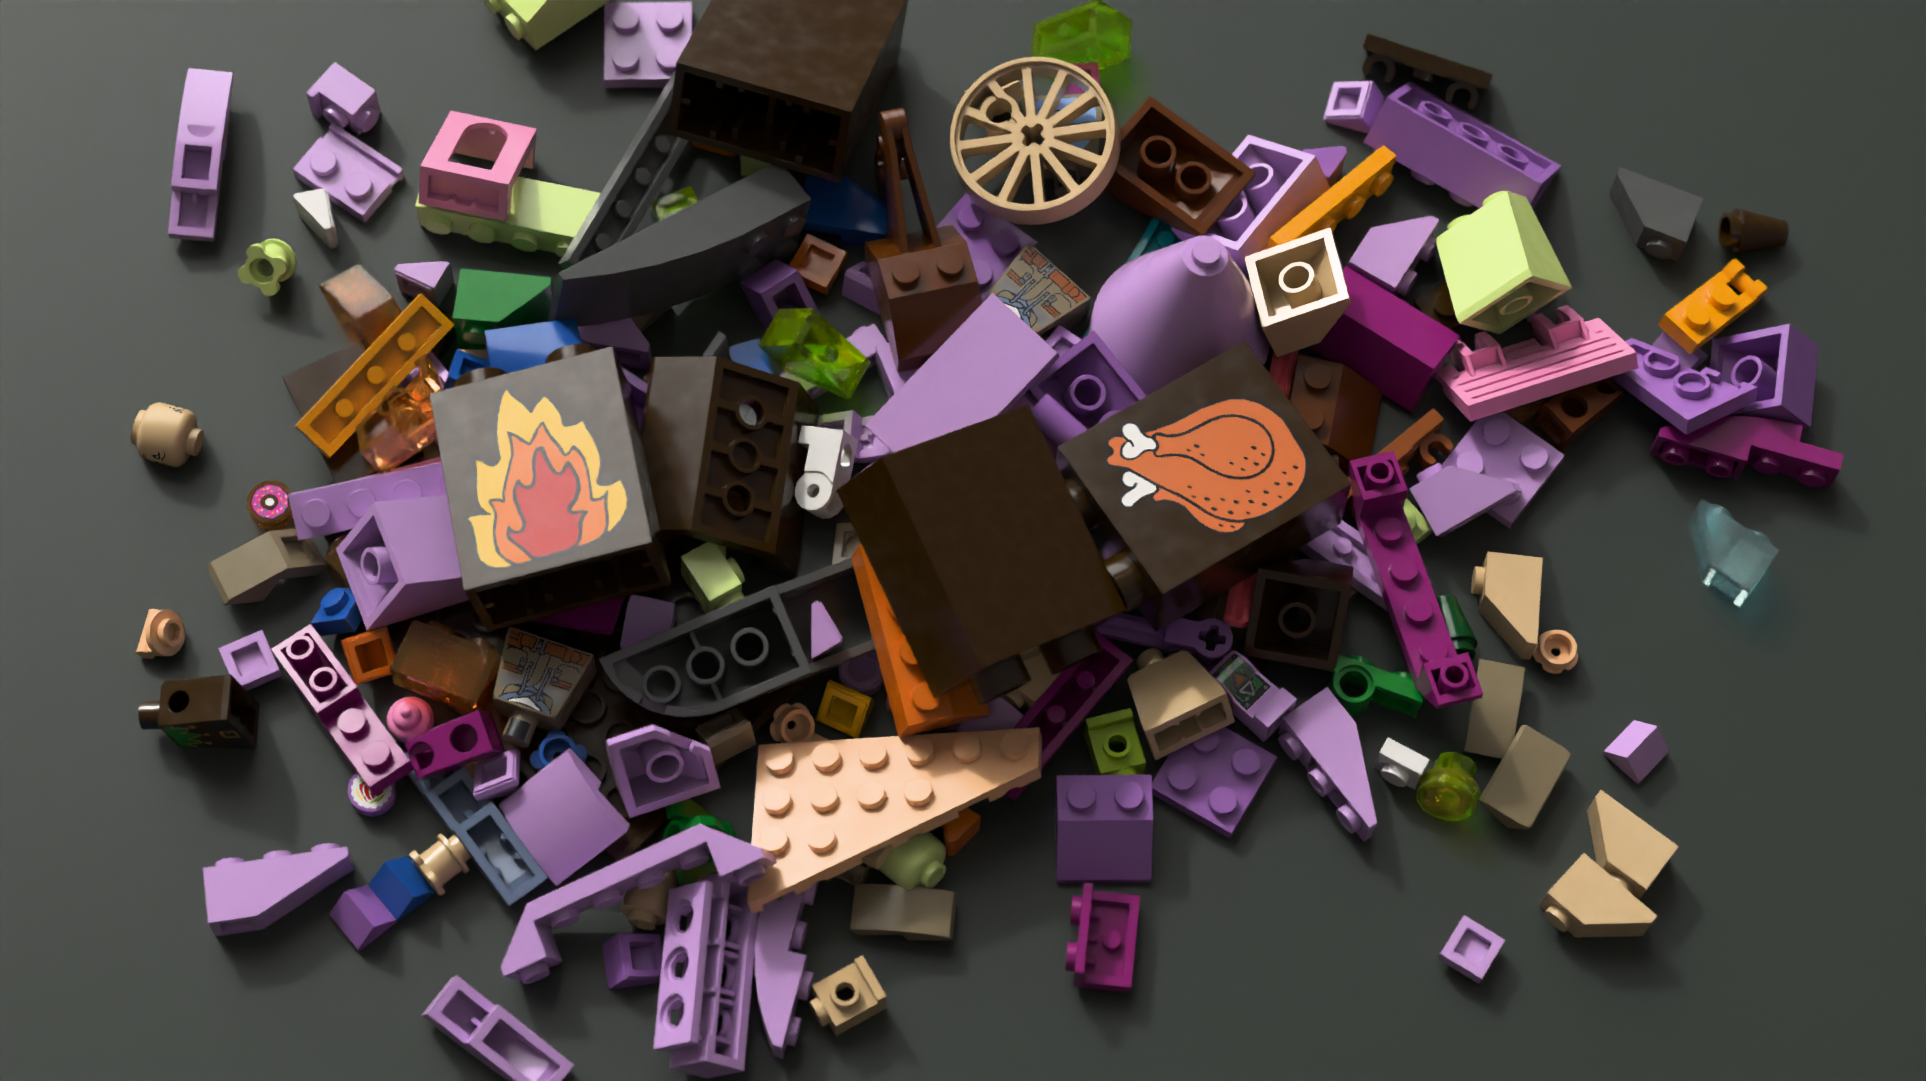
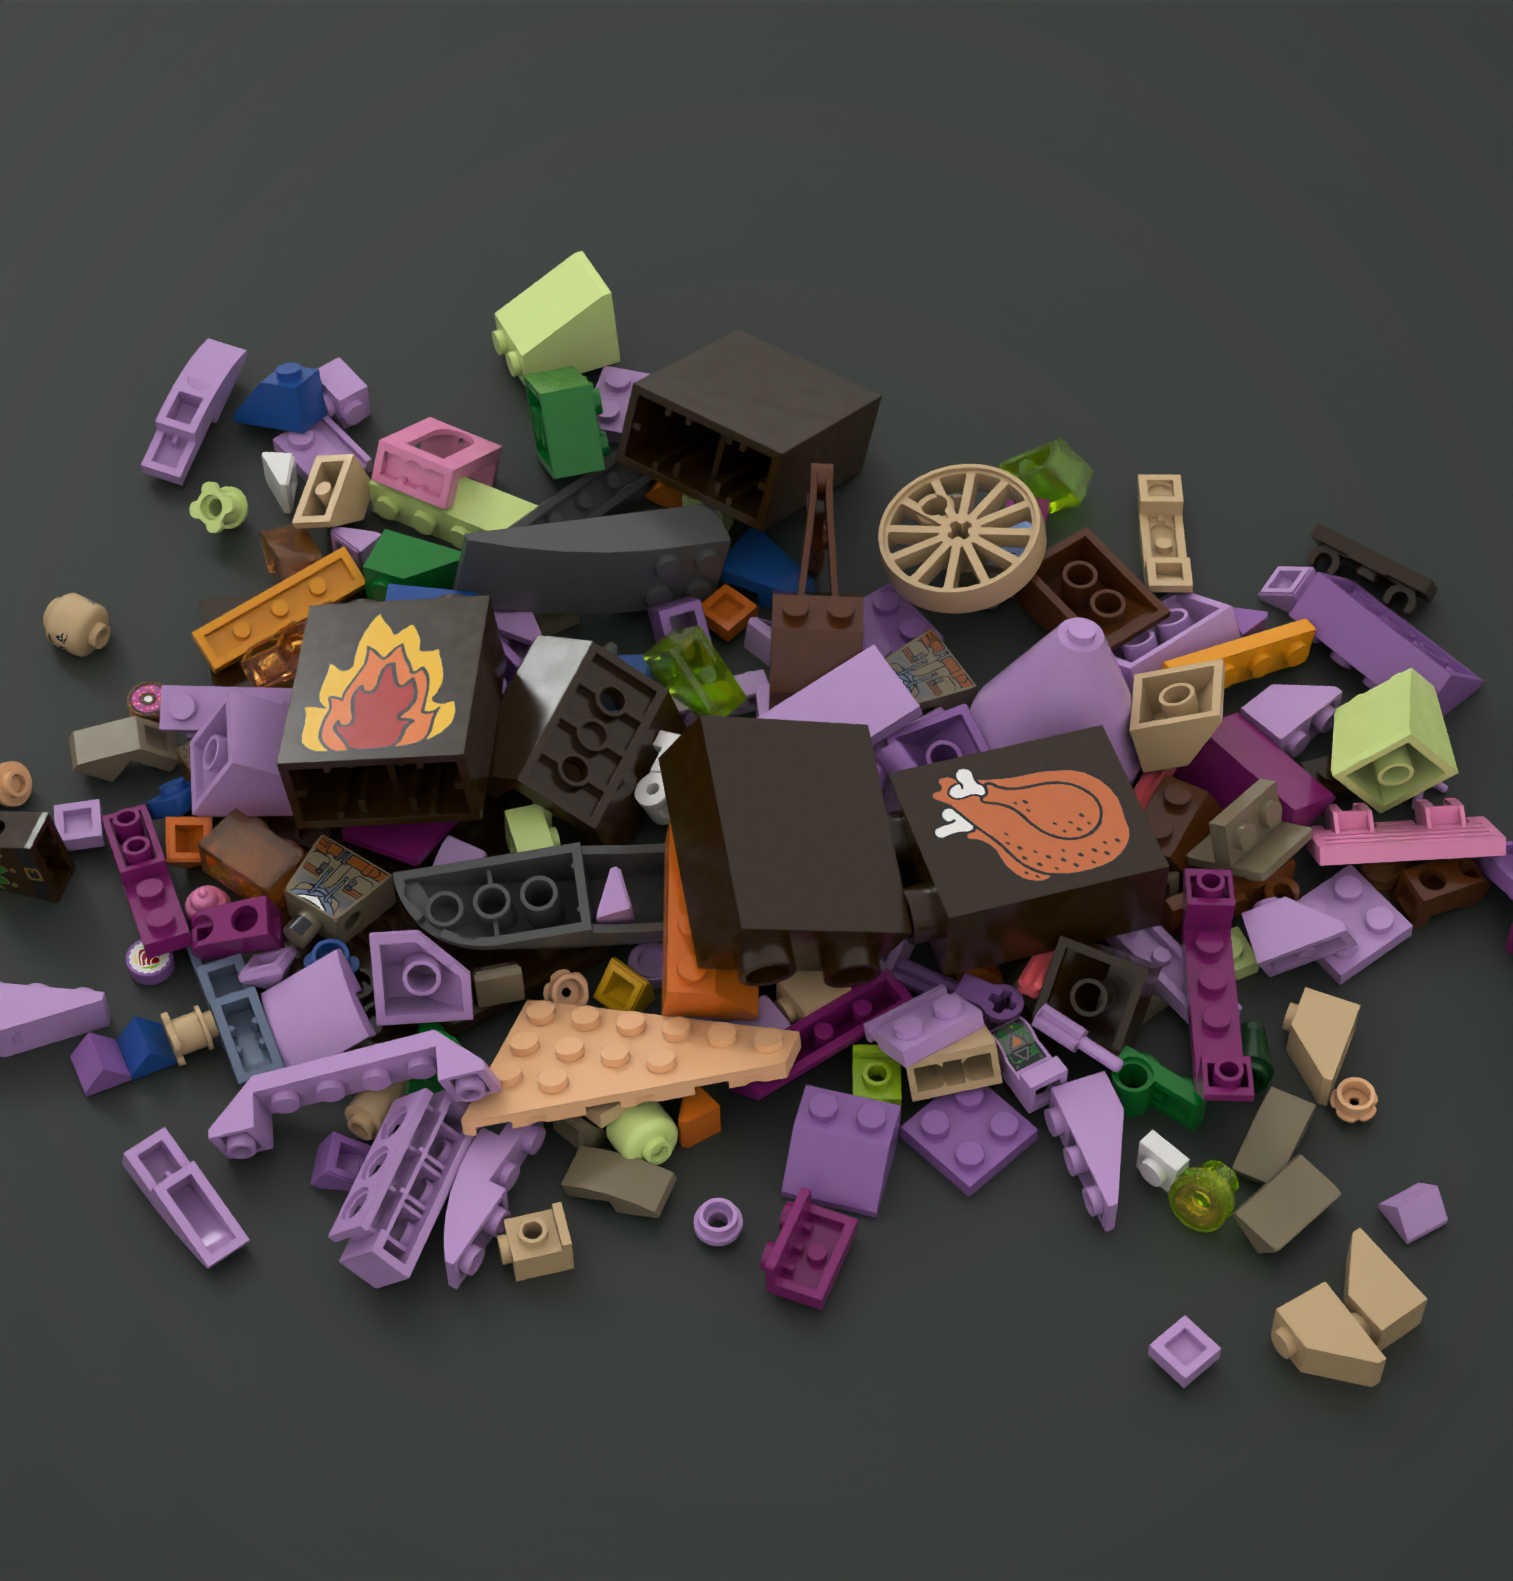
camera: 20 degrees right, 15 degrees down
none -> blue slope [233,362,327,434]
none -> tan slope [292,454,371,529]
none -> green brick [523,366,610,479]
none -> lavender plate [694,1198,743,1246]
none -> lavender plate [863,984,985,1068]
none -> lavender axle [1031,1003,1124,1073]
none -> tan slope [1137,474,1193,593]
none -> dark tan bracket [1186,778,1313,881]

